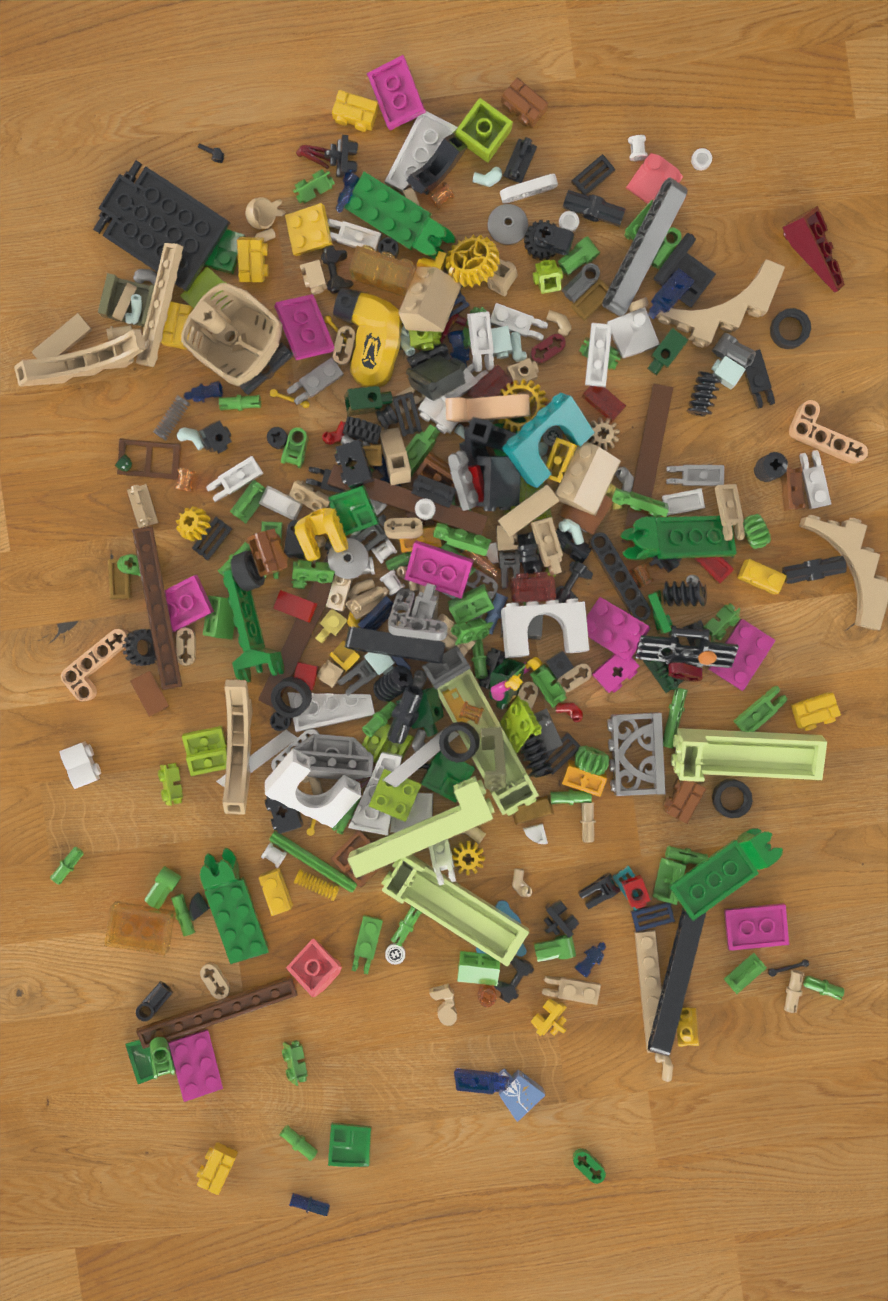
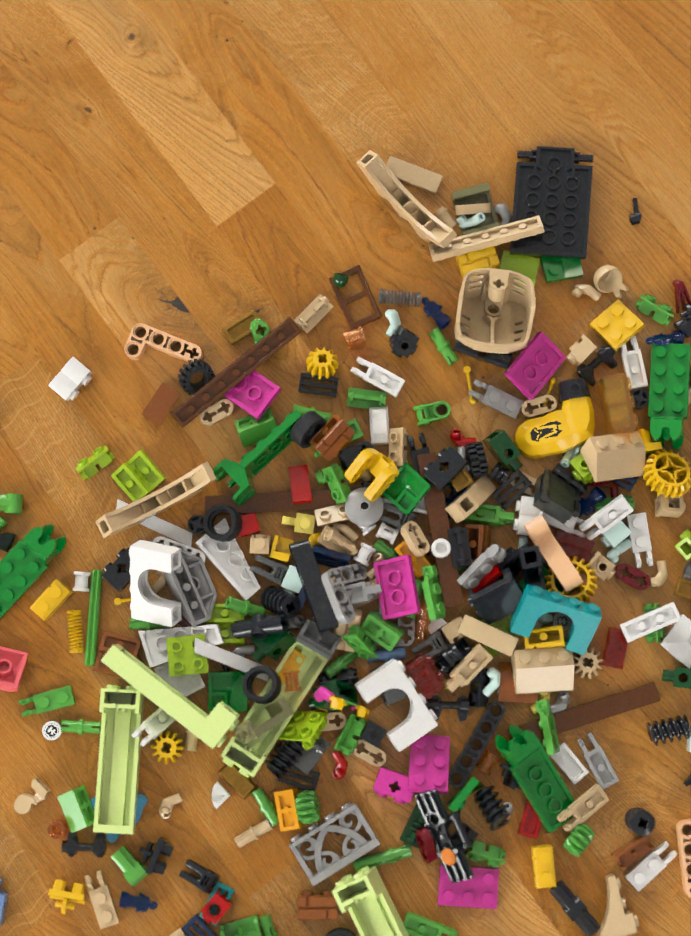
camera: 60 degrees right, 5 degrees down
yellow brick [237,237,269,282] -> none
black wheel [267,427,288,449] -> none

